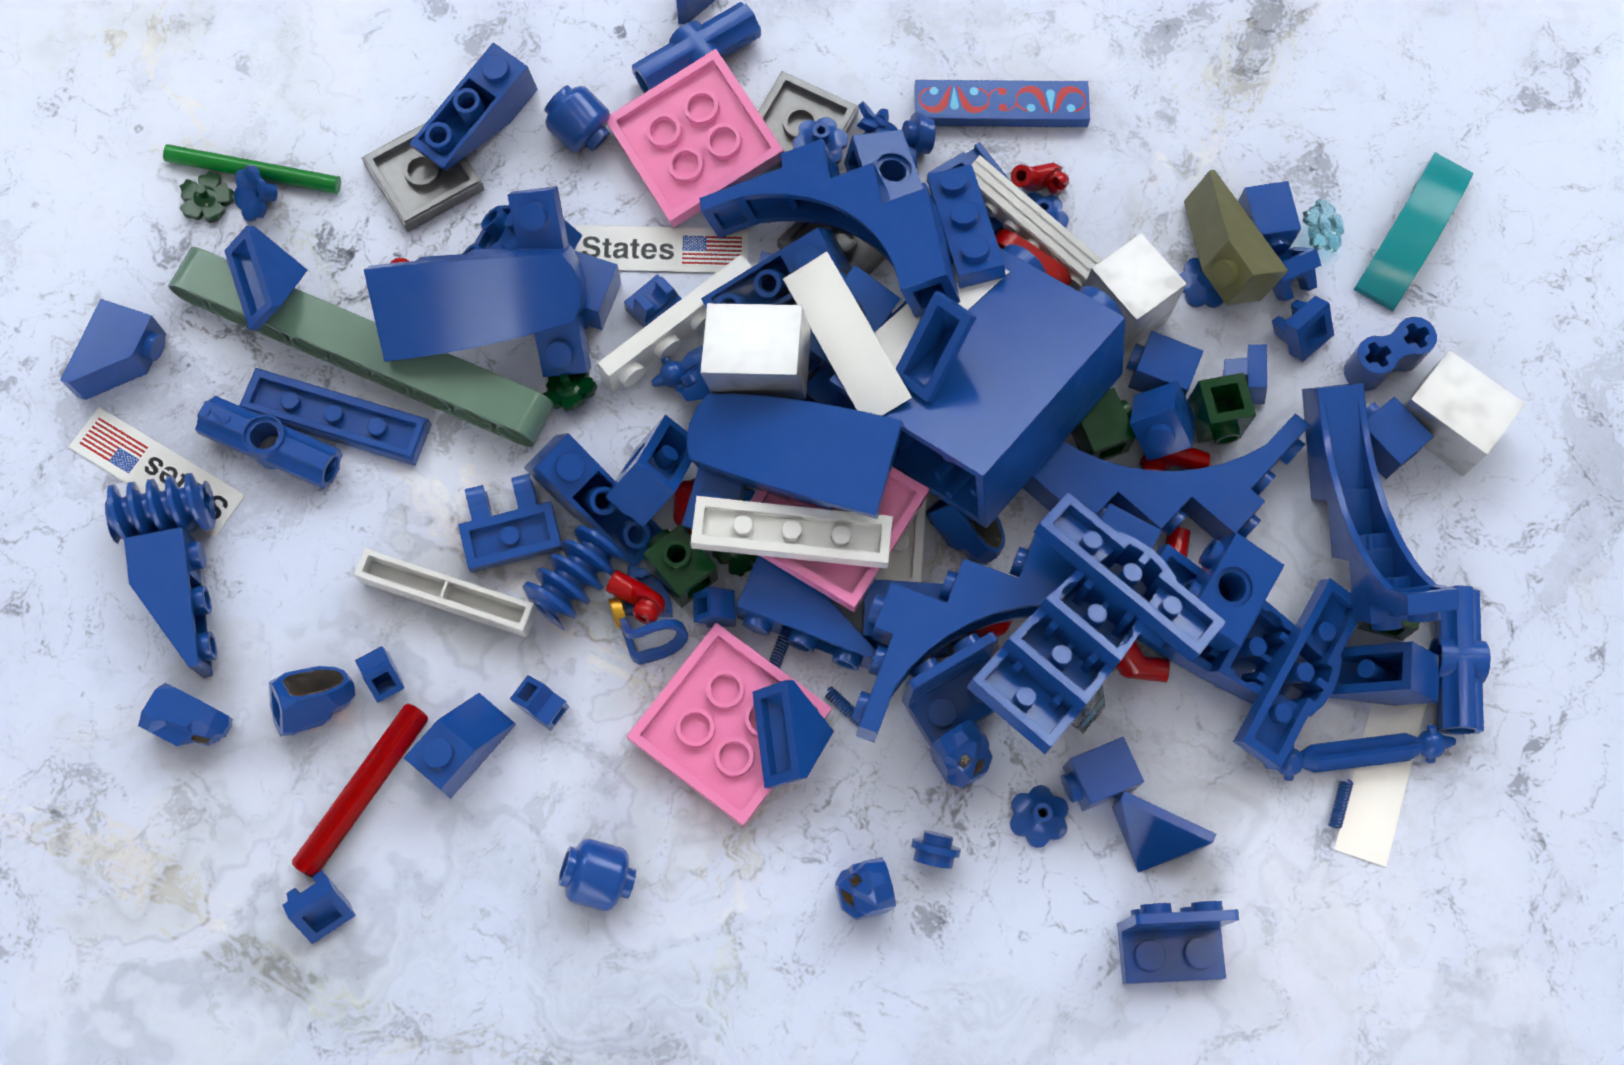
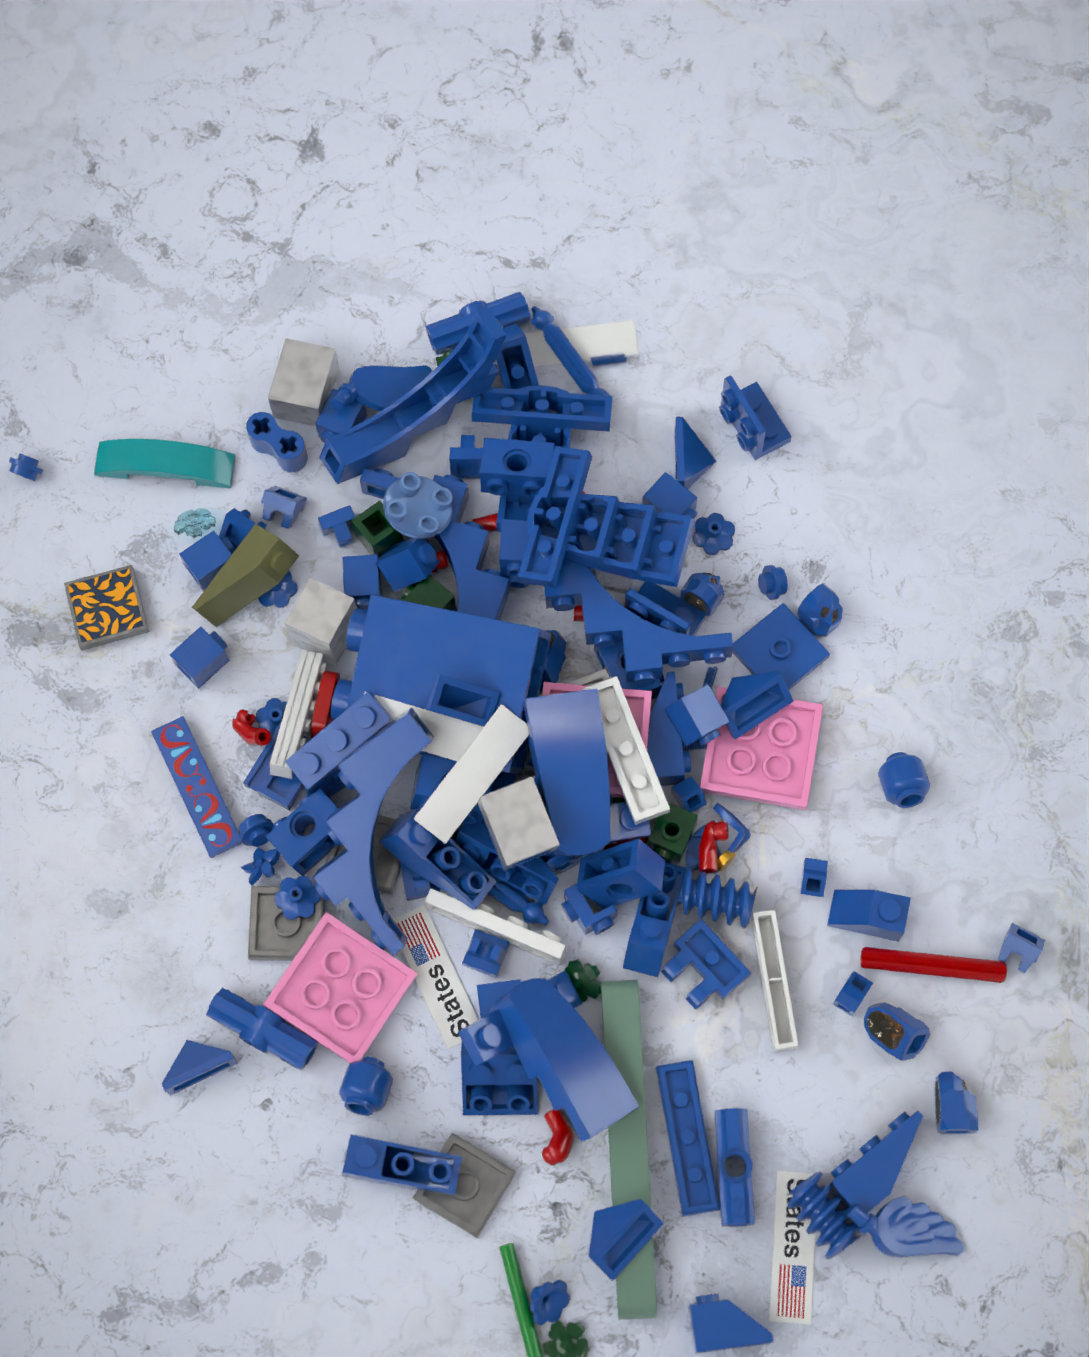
camera: 110 degrees left, 0 degrees up
none -> blue plate [9,453,43,481]
none -> tile [64,565,150,651]
none -> blue brick [169,626,230,689]
none -> blue animal [331,365,432,411]
none -> medium blue dish [383,472,453,539]
none -> blue tile [449,435,483,479]
none -> blue bracket [561,884,617,935]
none -> brick [665,684,729,746]
none -> blue plate [732,603,830,690]
none -> animal [846,1196,964,1258]

